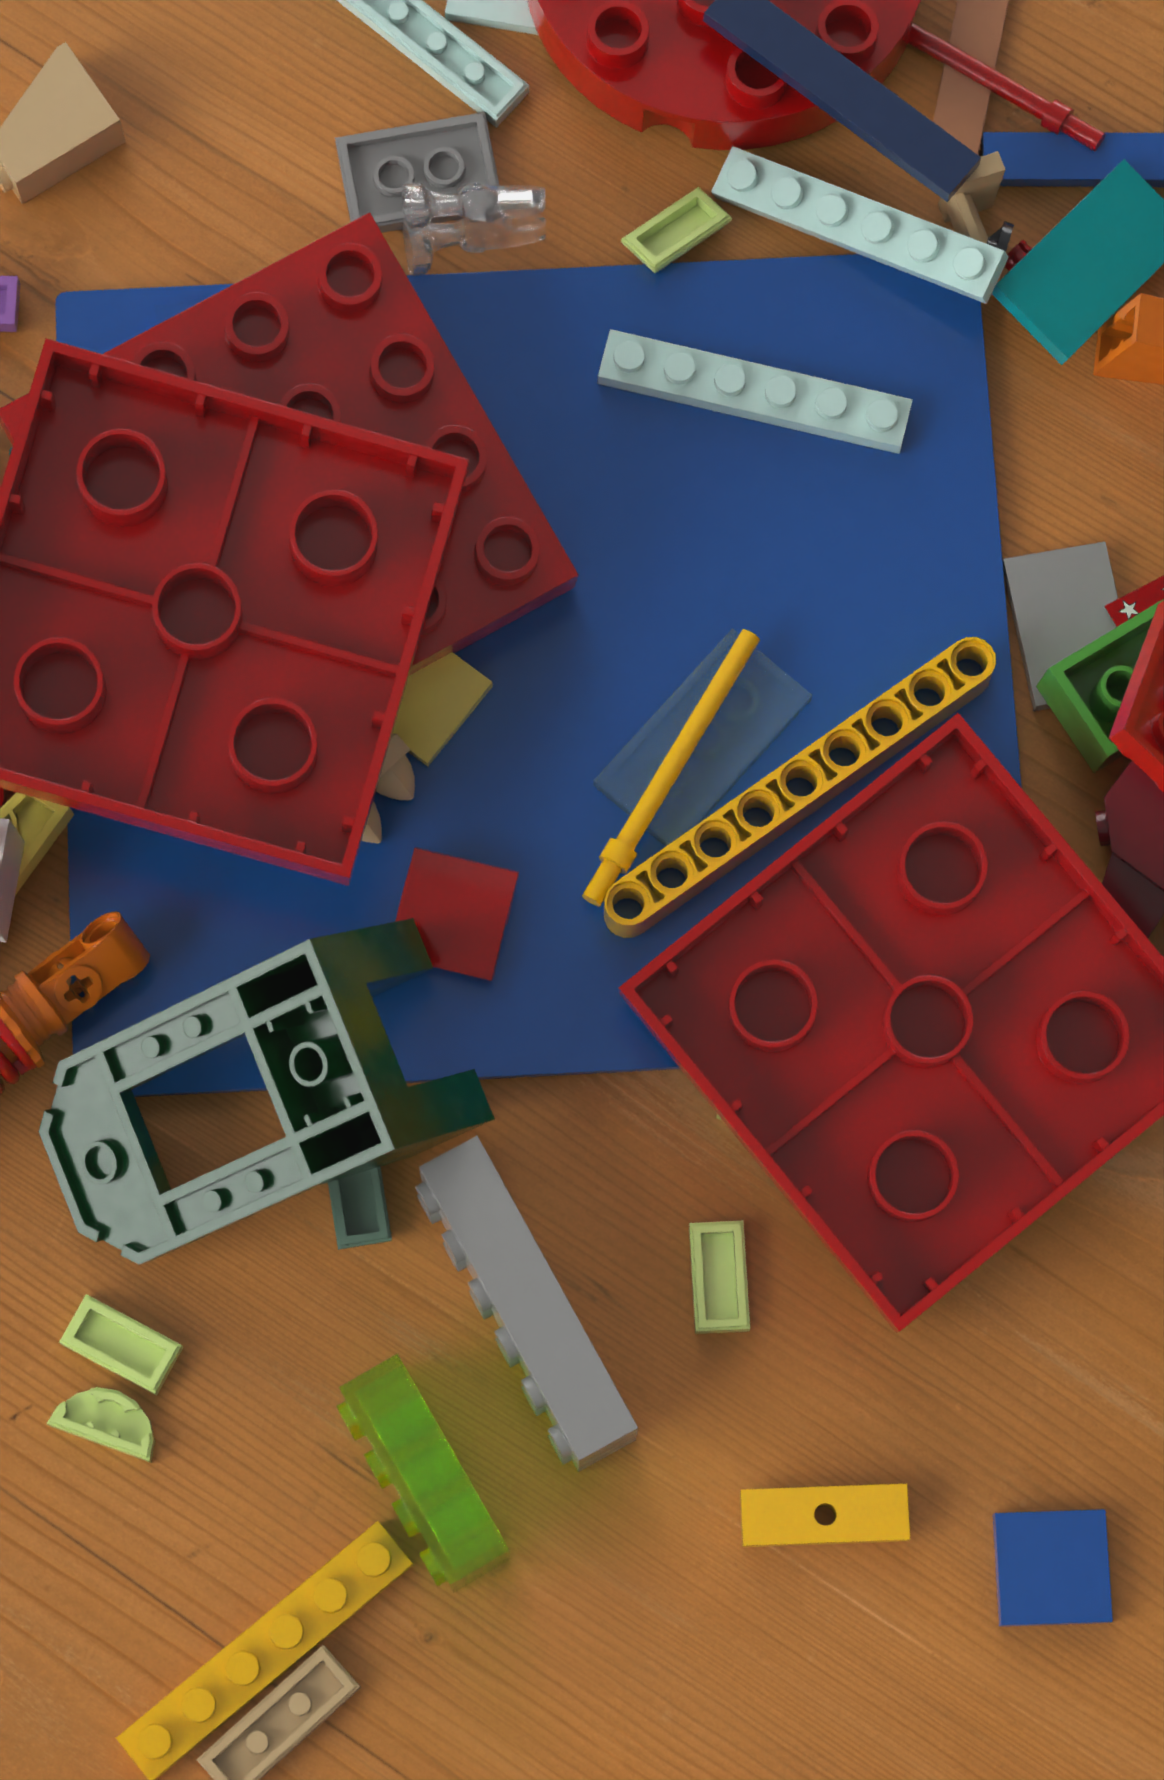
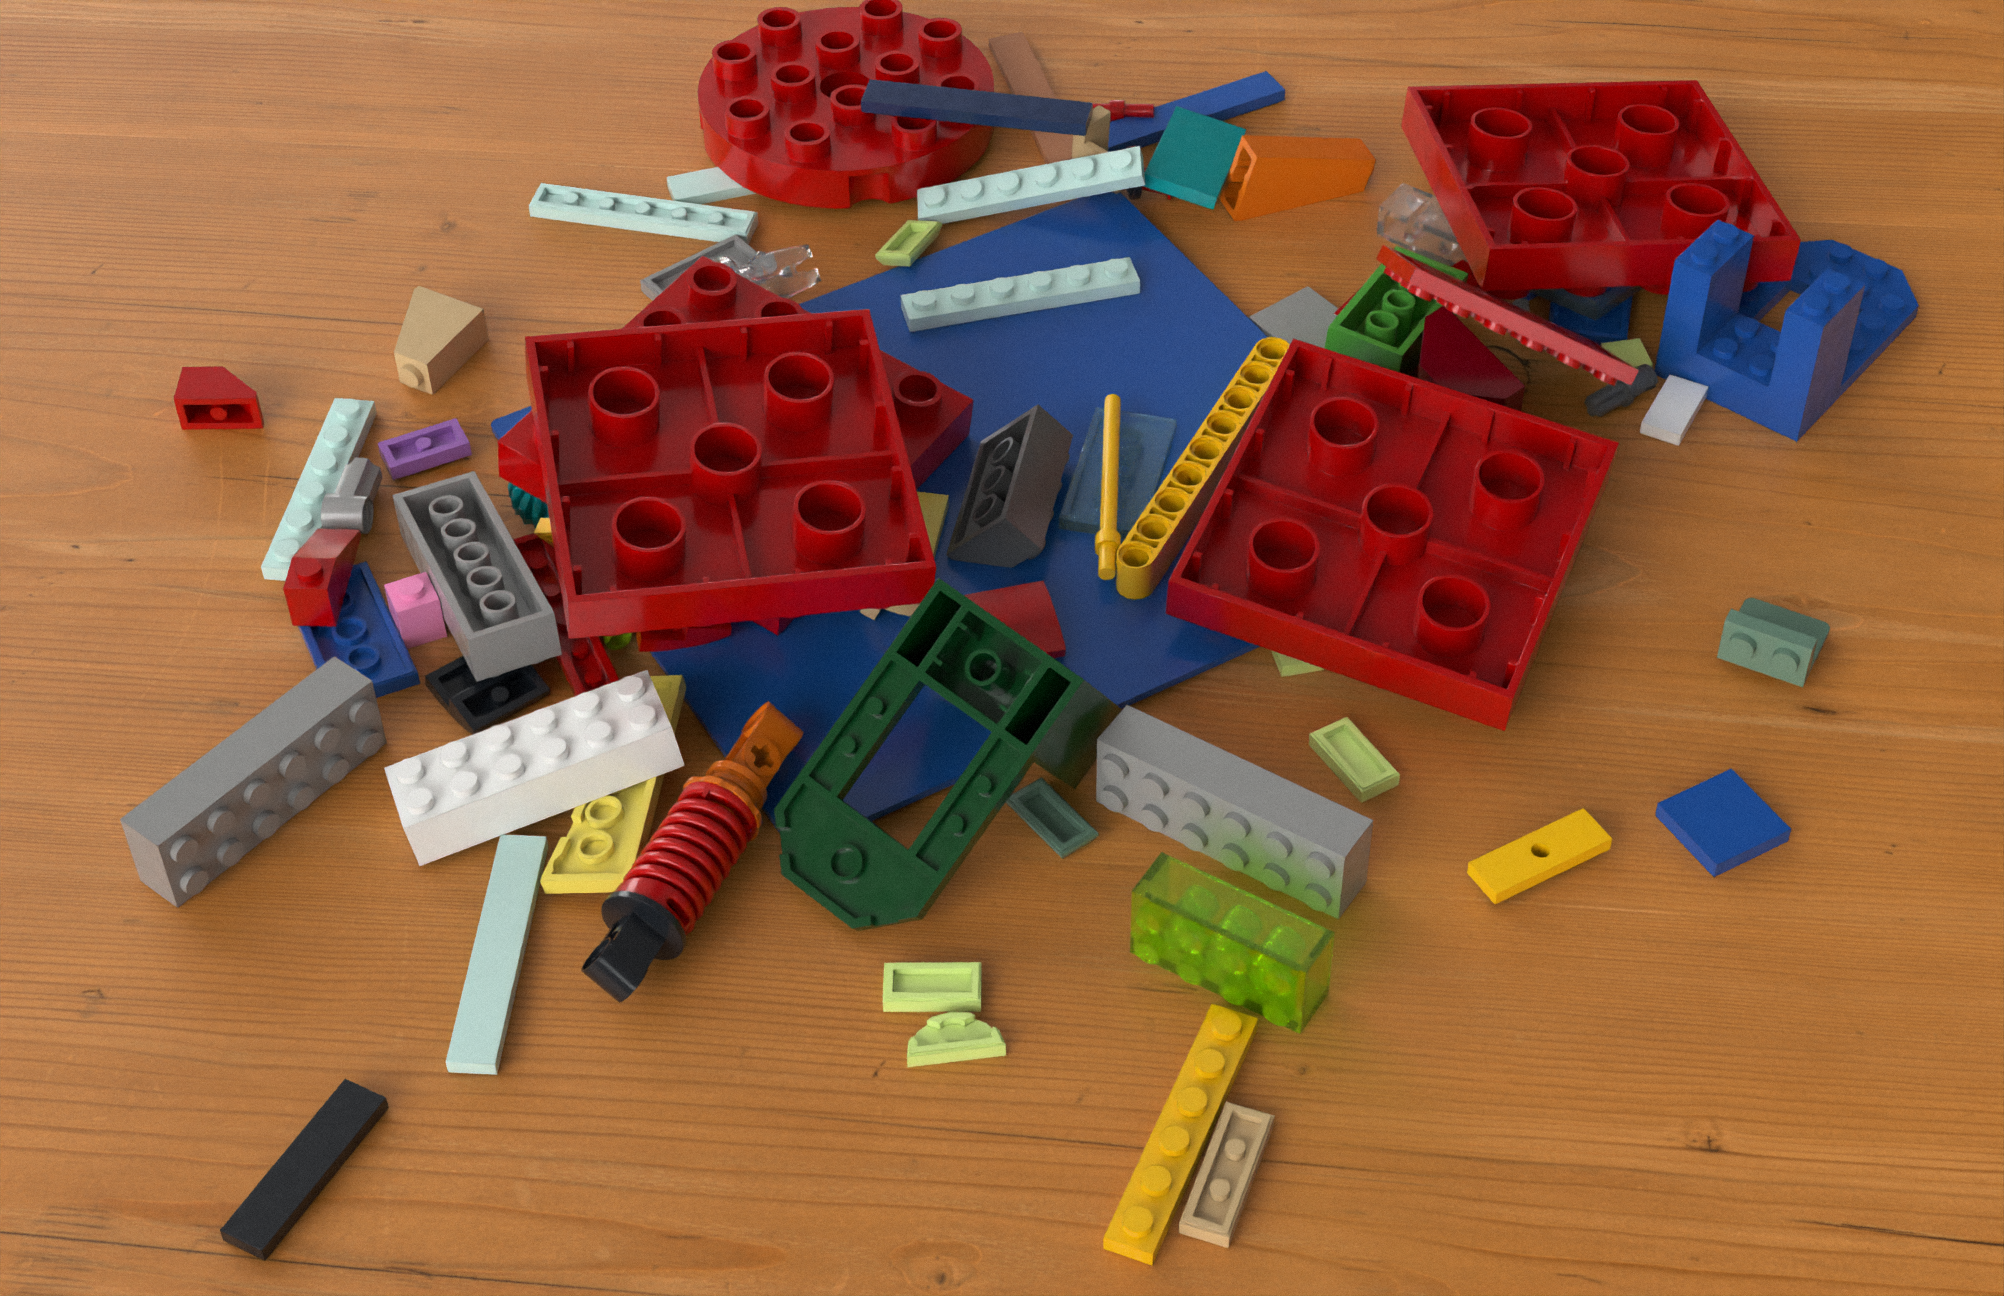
camera: 25 degrees left, 30 degrees down
none -> dark grey slope [946,404,1073,568]

